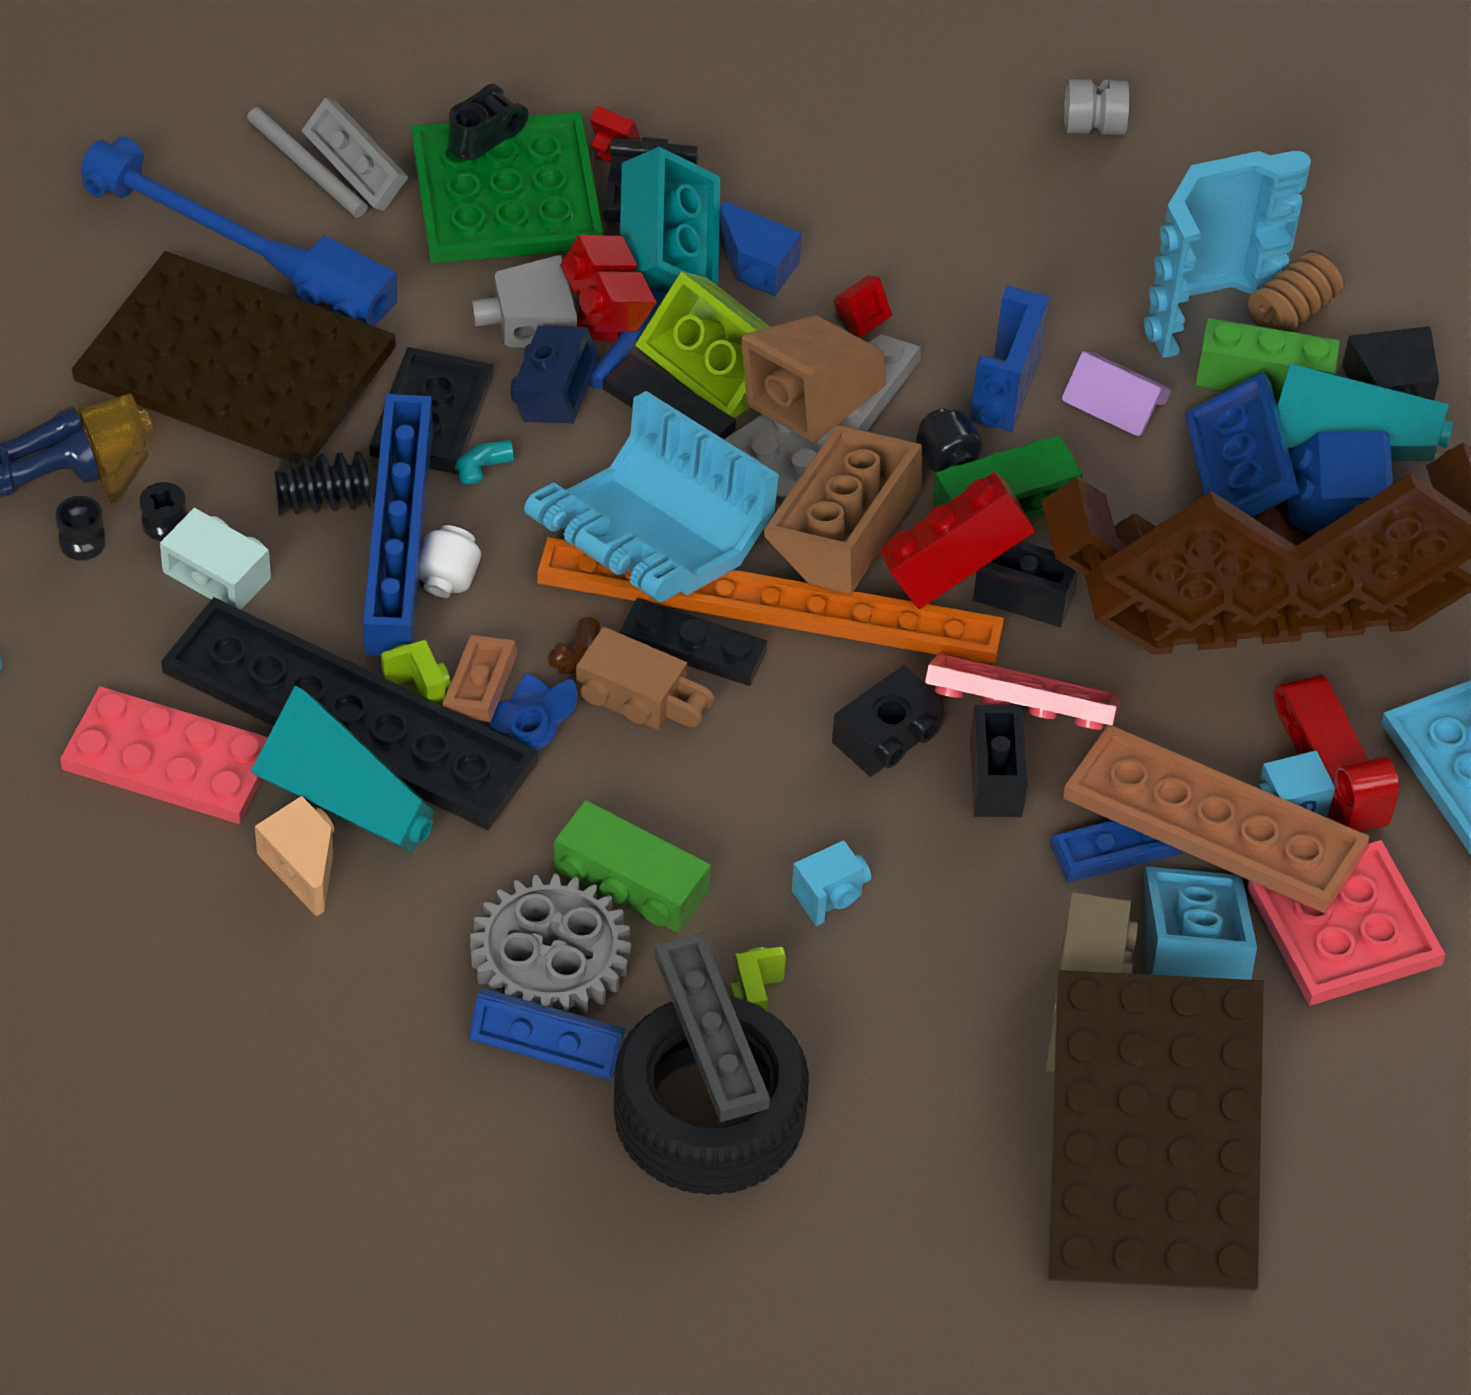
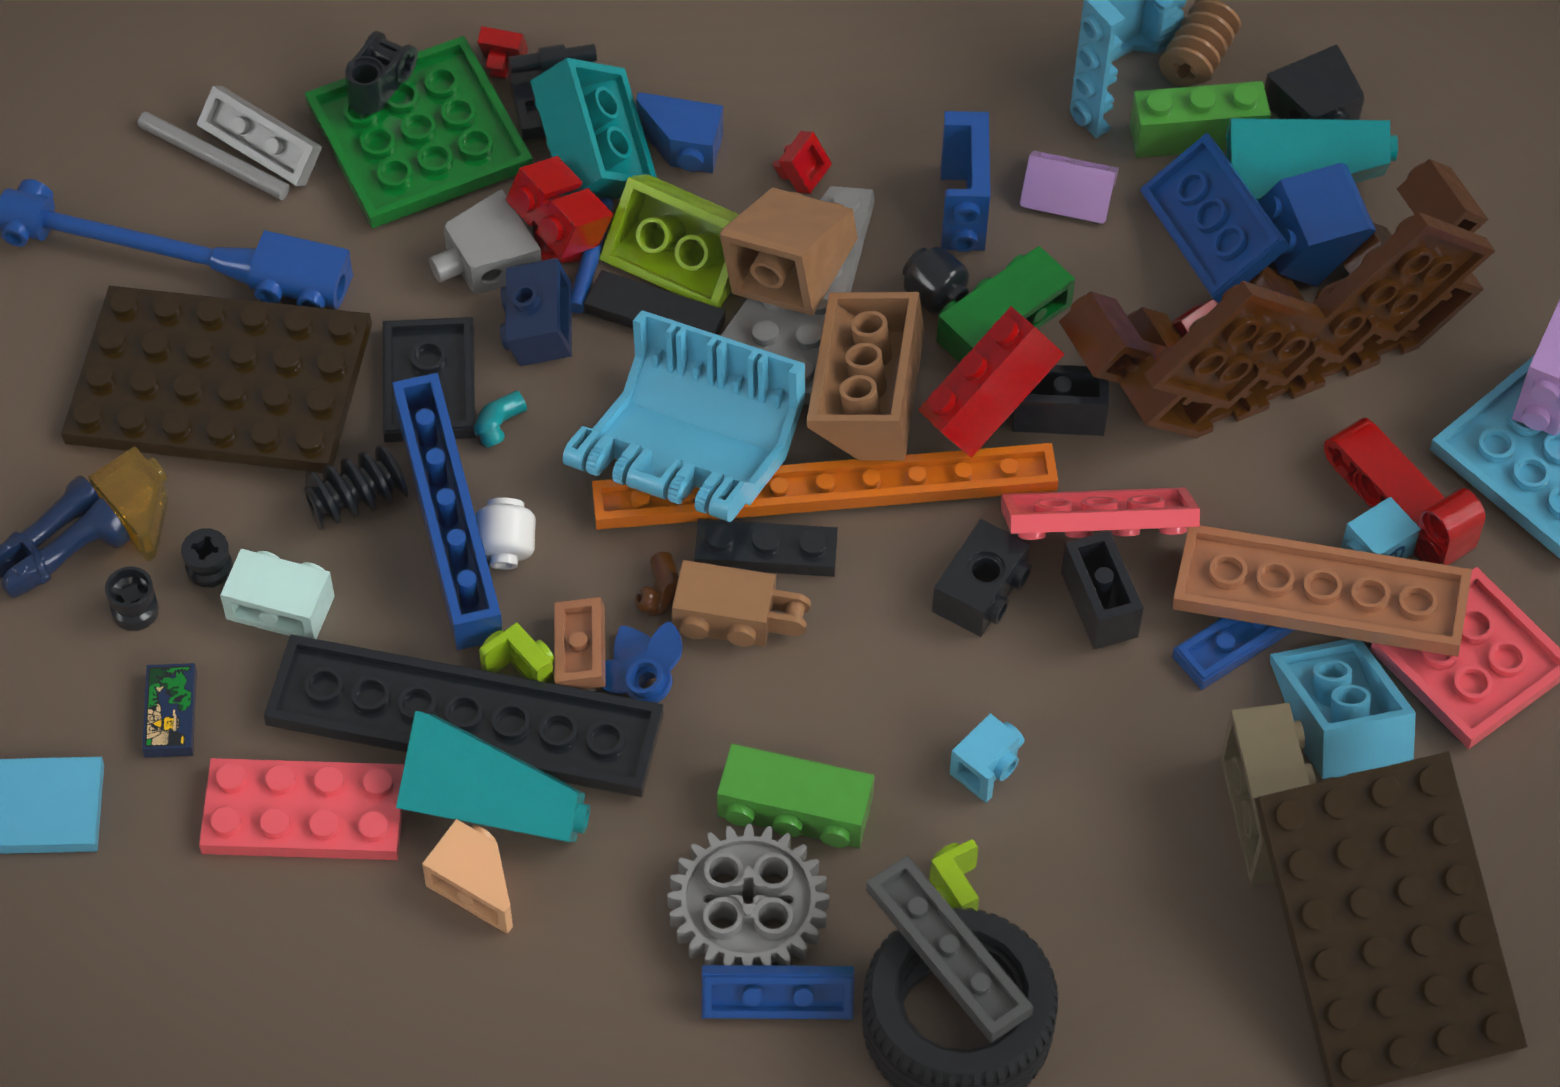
camera: 15 degrees left, 5 degrees up
none -> tile [142,663,197,757]

